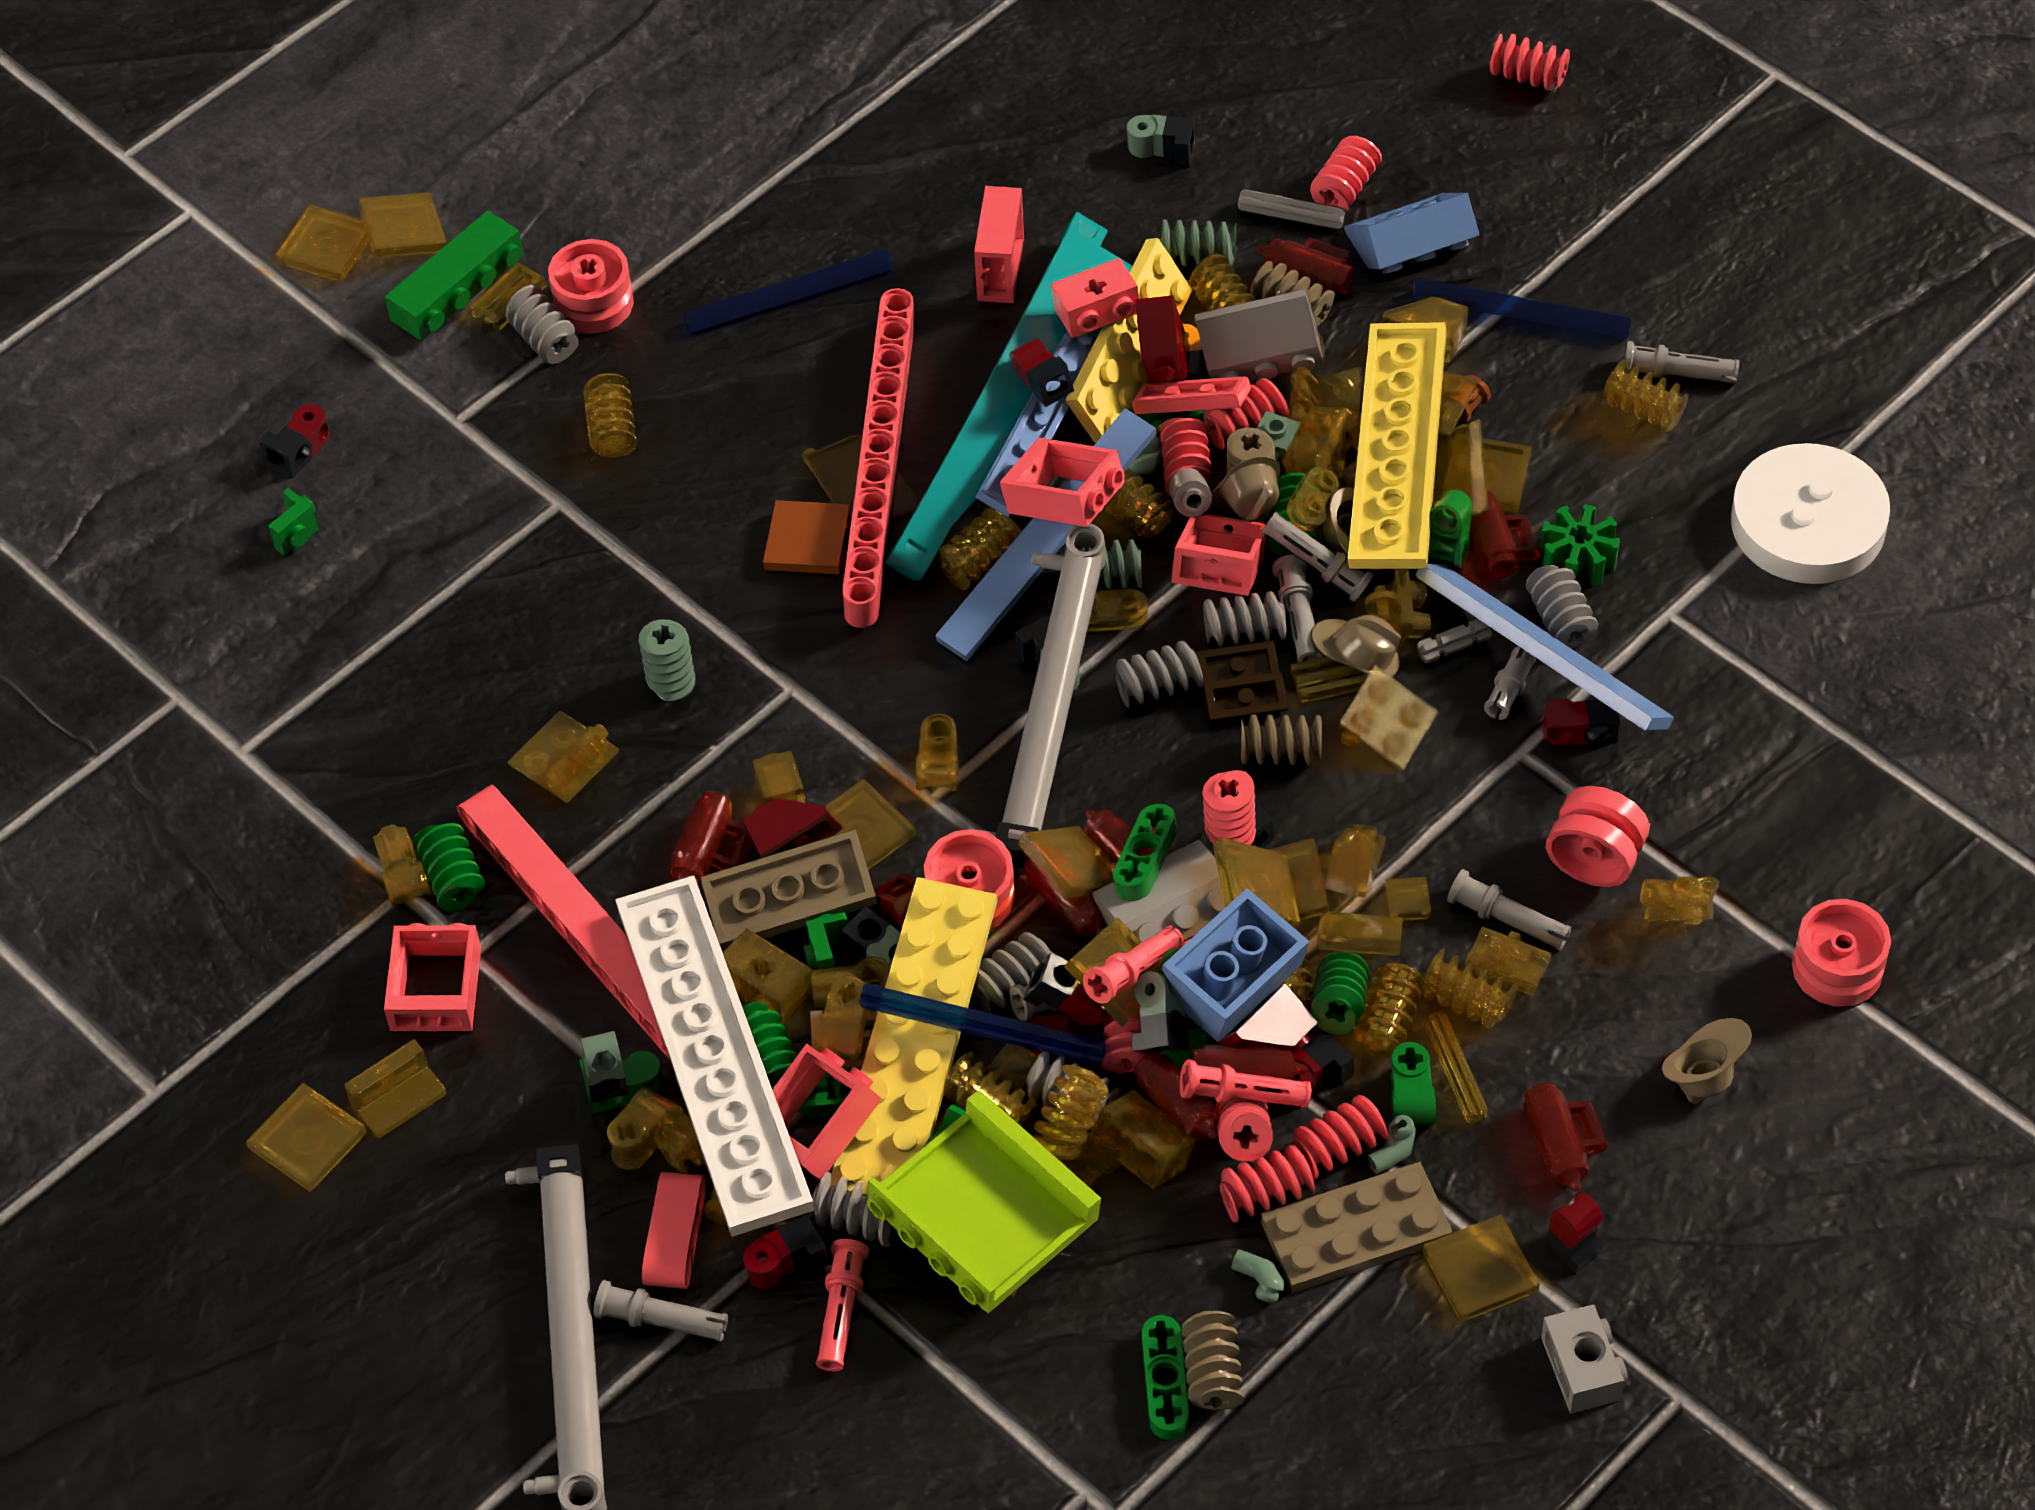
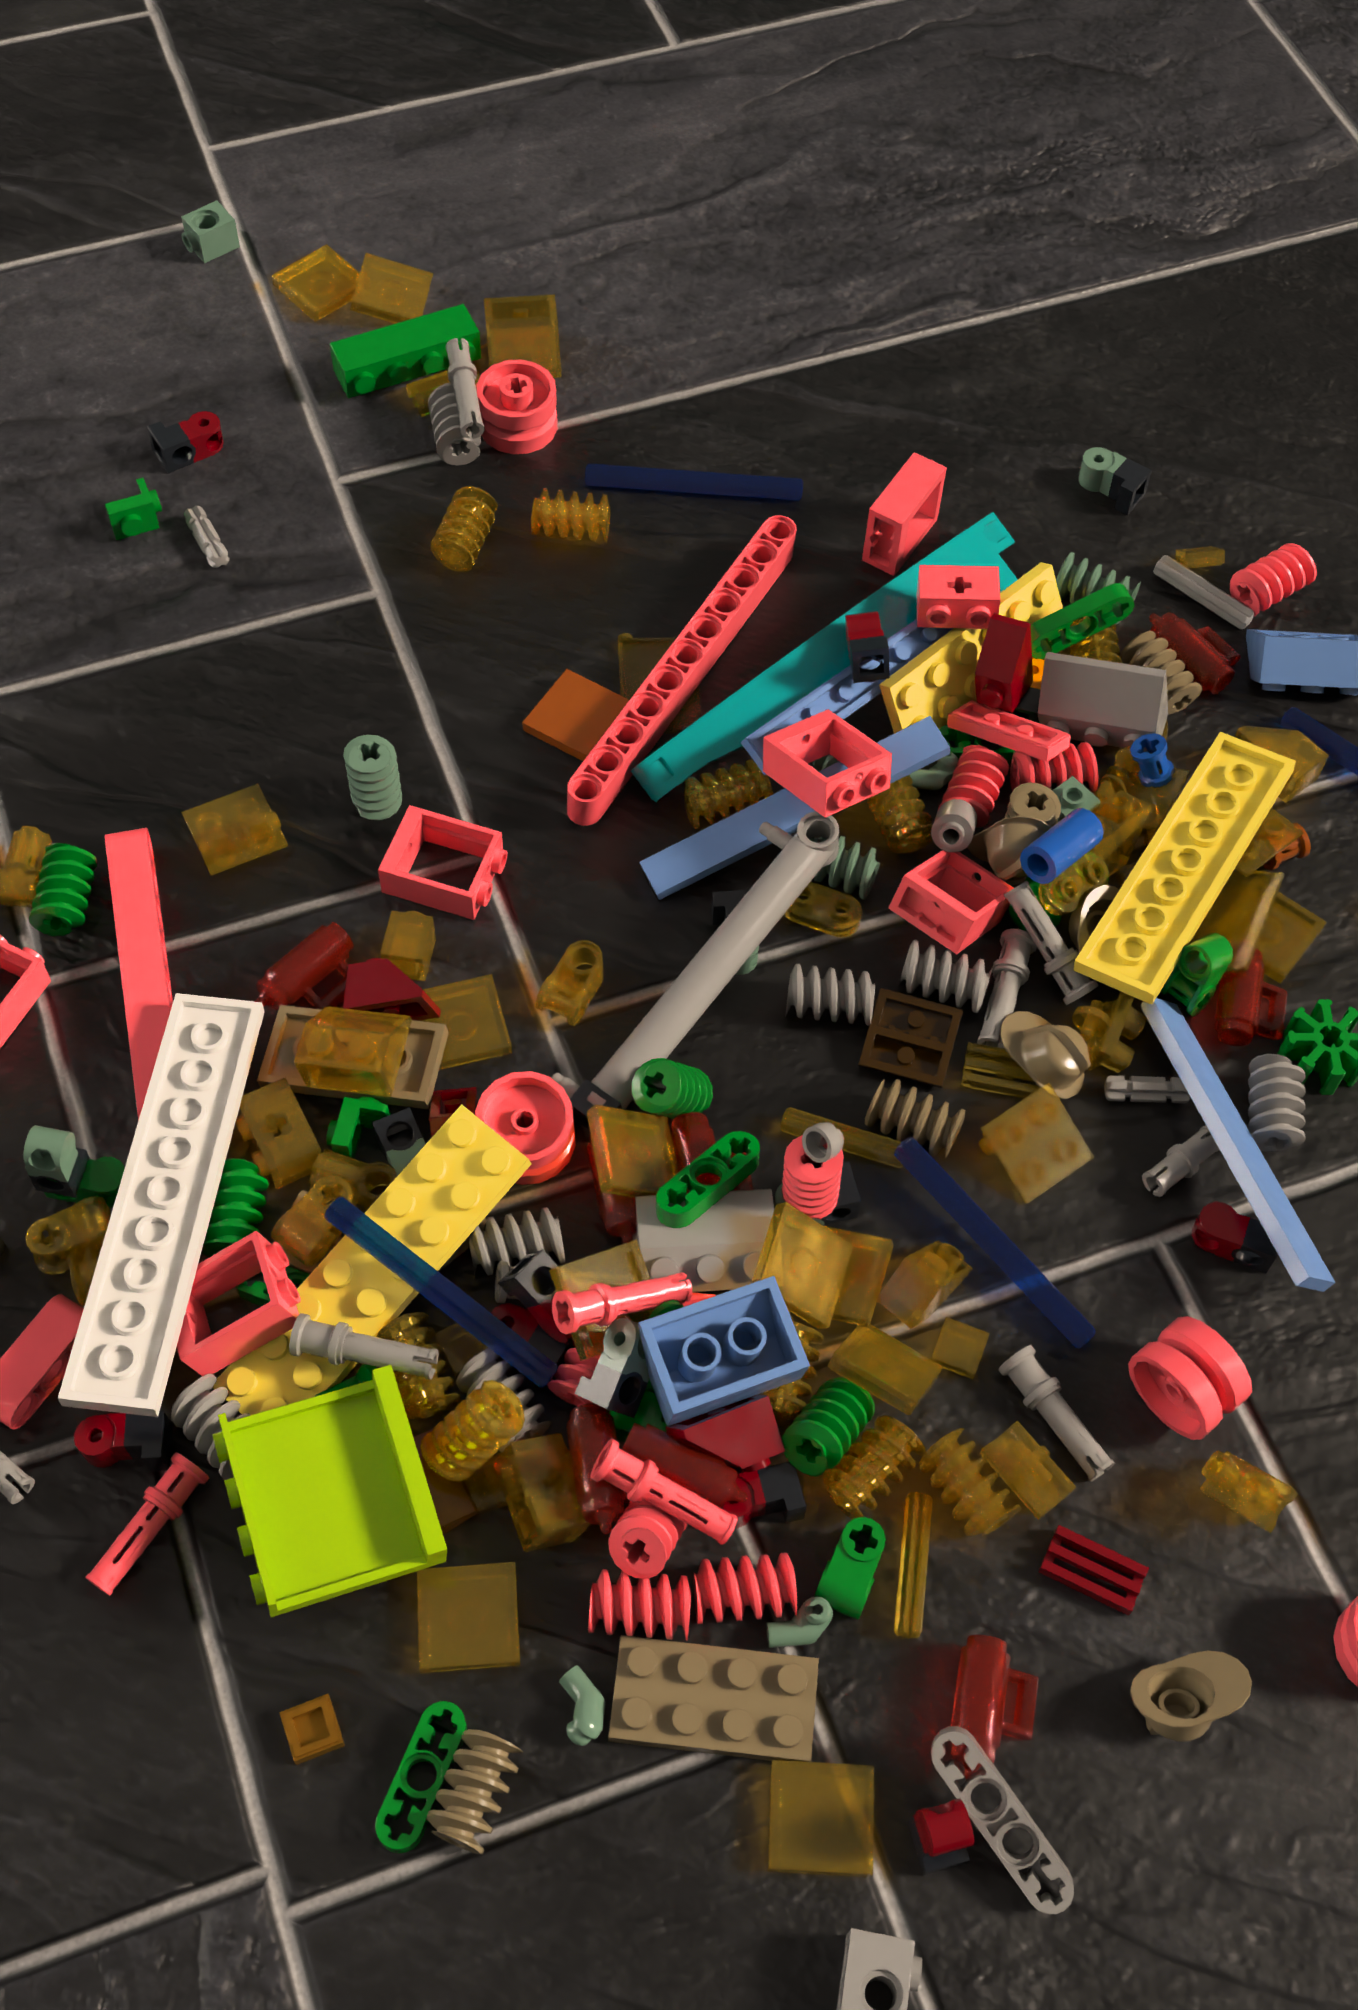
camera: 20 degrees right, 5 degrees up
none -> sand green brick [181,200,240,263]
none -> light grey axle [184,505,229,568]
none -> pearl gold tile [279,1694,345,1765]
none -> light grey pin [289,1313,439,1380]
none -> clear yellow slope [294,1007,412,1097]
none -> coral window [378,805,508,920]
none -> clear yellow tile [417,1562,520,1673]
none -> light grey pin [446,338,484,439]
none -> clear yellow slope [484,294,561,378]
none -> clear yellow piece [531,488,611,543]
none -> green piece [632,1058,713,1120]
none -> clear yellow axle [781,1107,909,1168]
none -> light grey hinge [802,1122,844,1163]
none -> clear blue axle [894,1137,1096,1349]
none -> light grey beam [931,1726,1074,1914]
none -> blue brick [1020,808,1104,884]
none -> green beam [1031,583,1135,659]
none -> dark red tile [1038,1525,1149,1616]
none -> blue bush [1130,733,1175,787]
none -> clear yellow tile [1176,546,1225,568]

